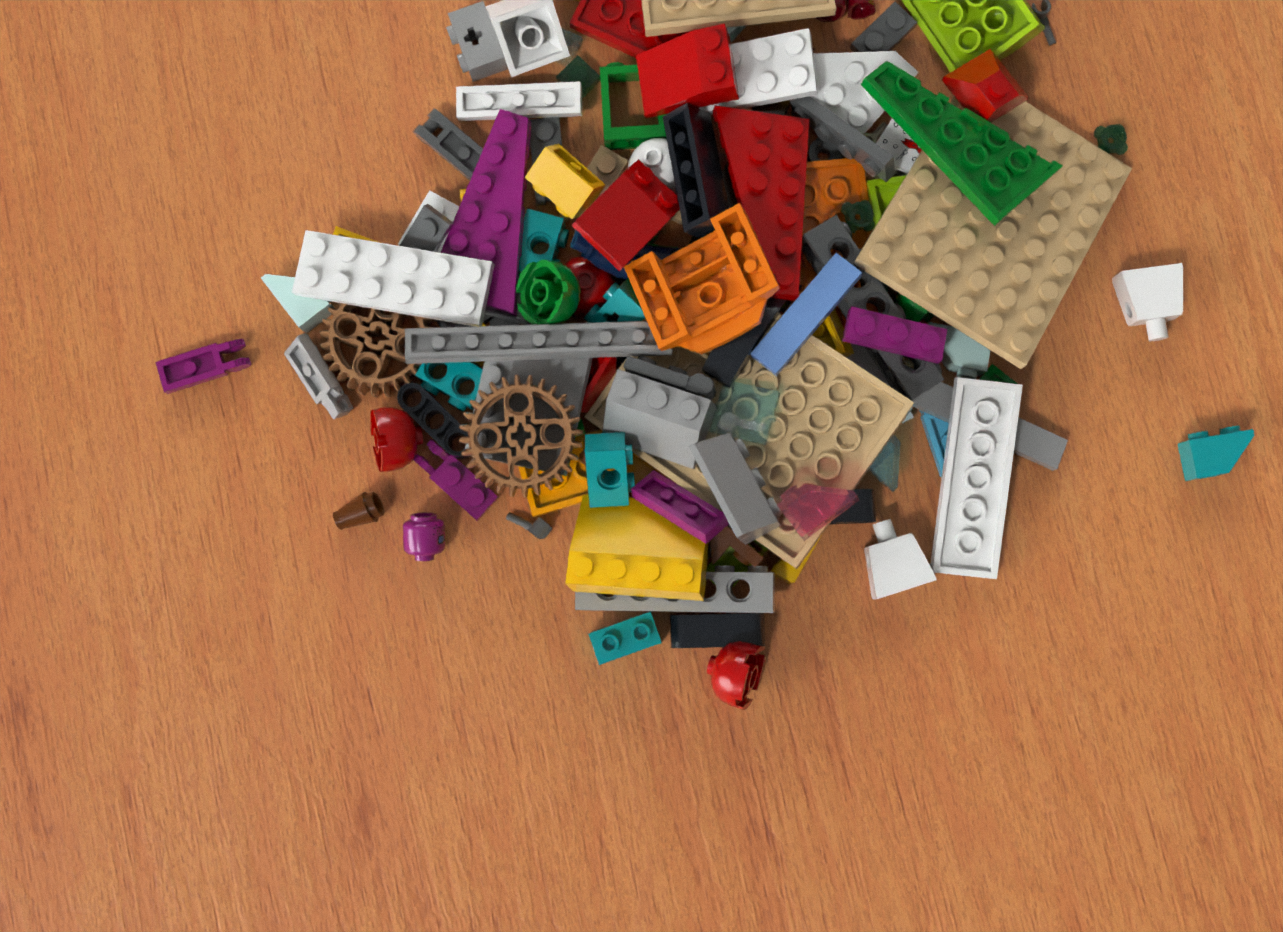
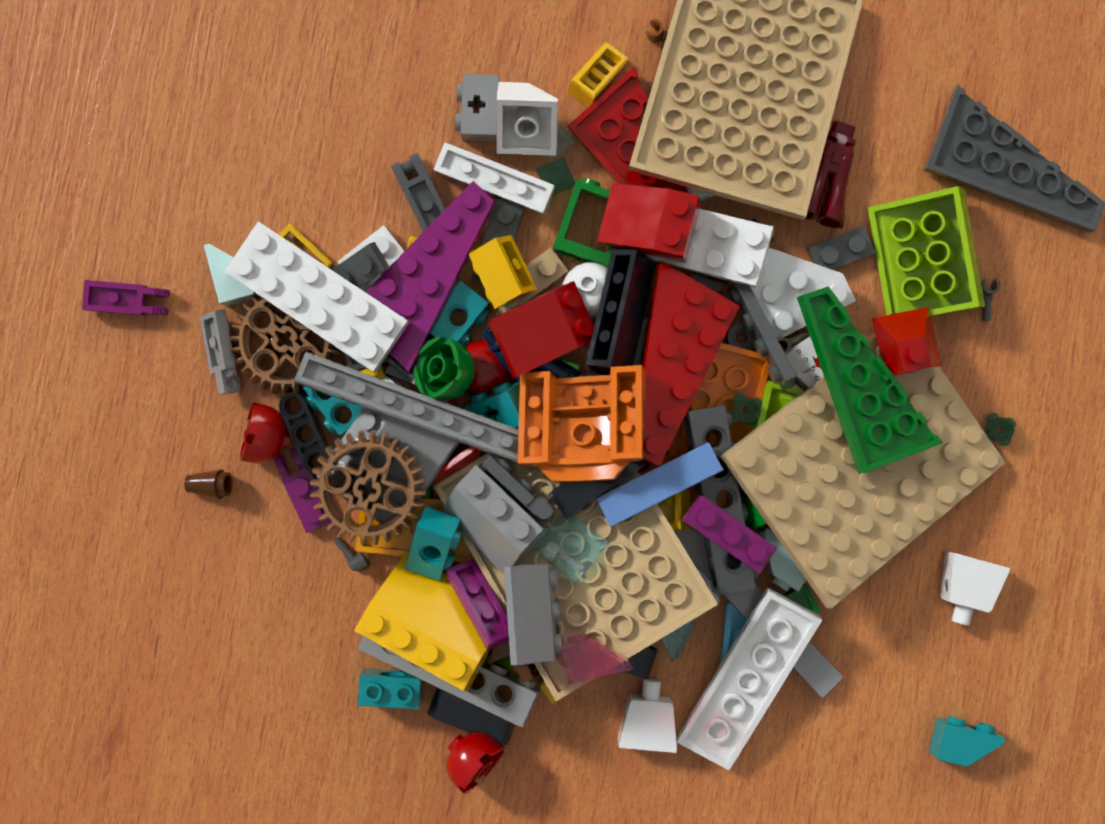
camera: 20 degrees right, 5 degrees up
magenta head [403,512,445,561] -> none

